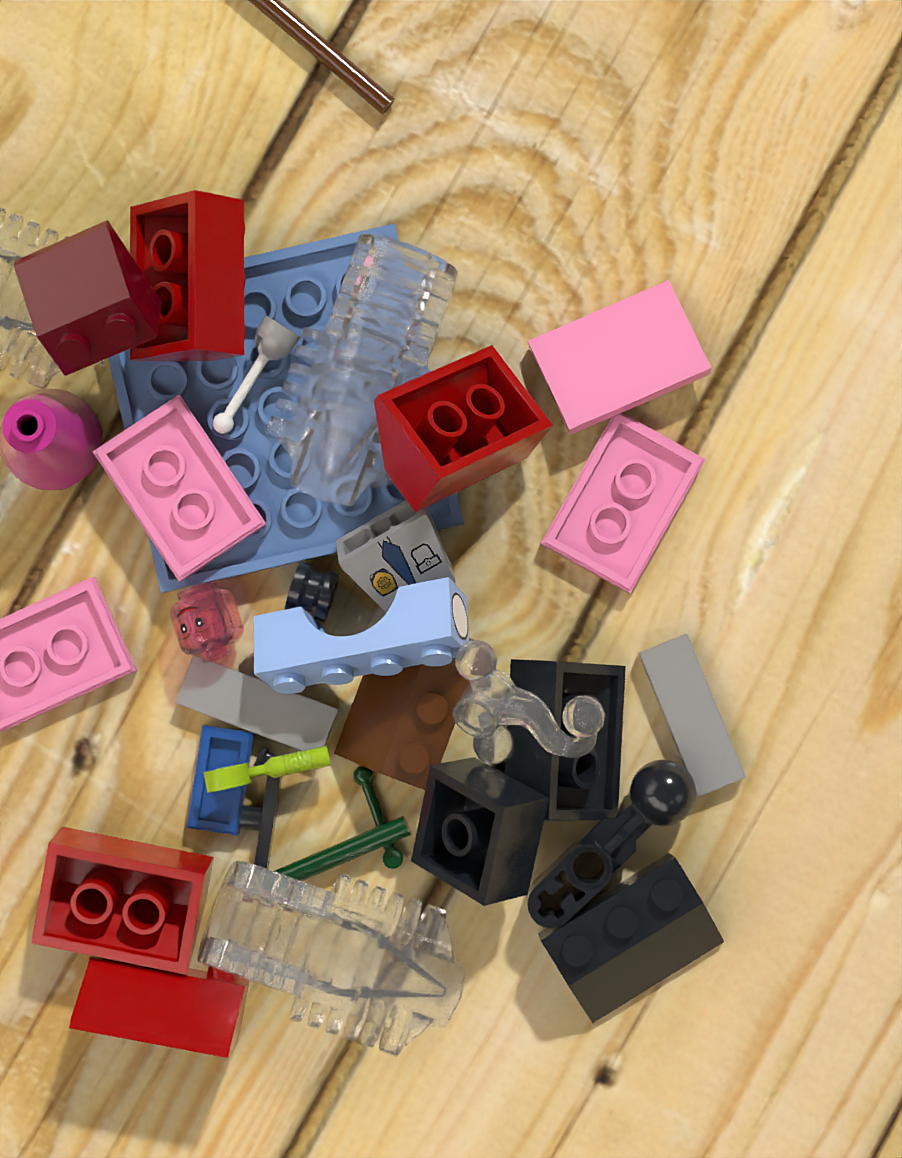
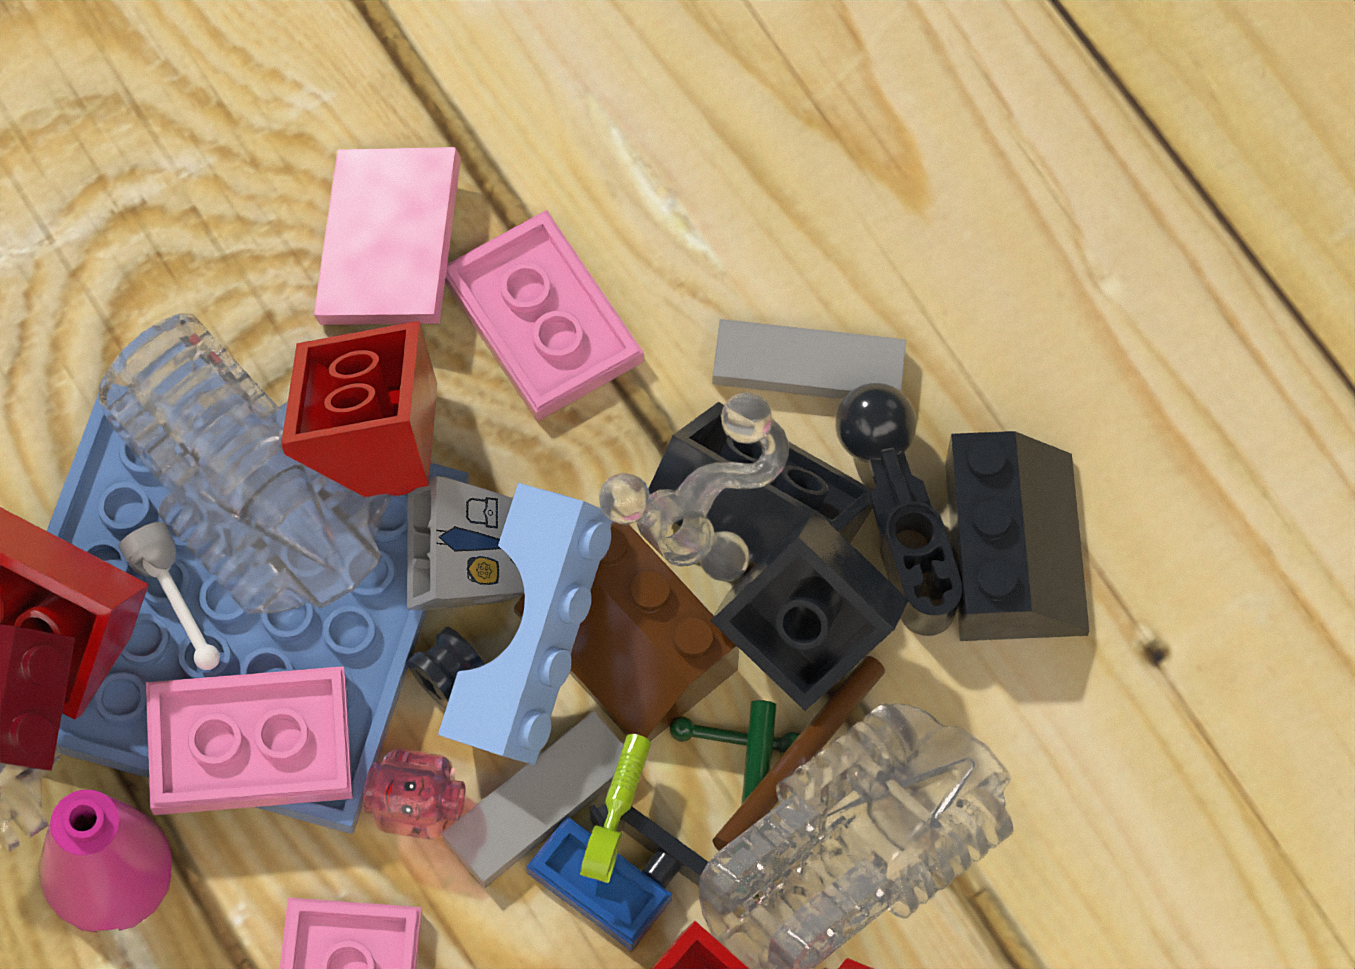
camera: 60 degrees left, 20 degrees down
none -> reddish brown bar [712,656,885,857]

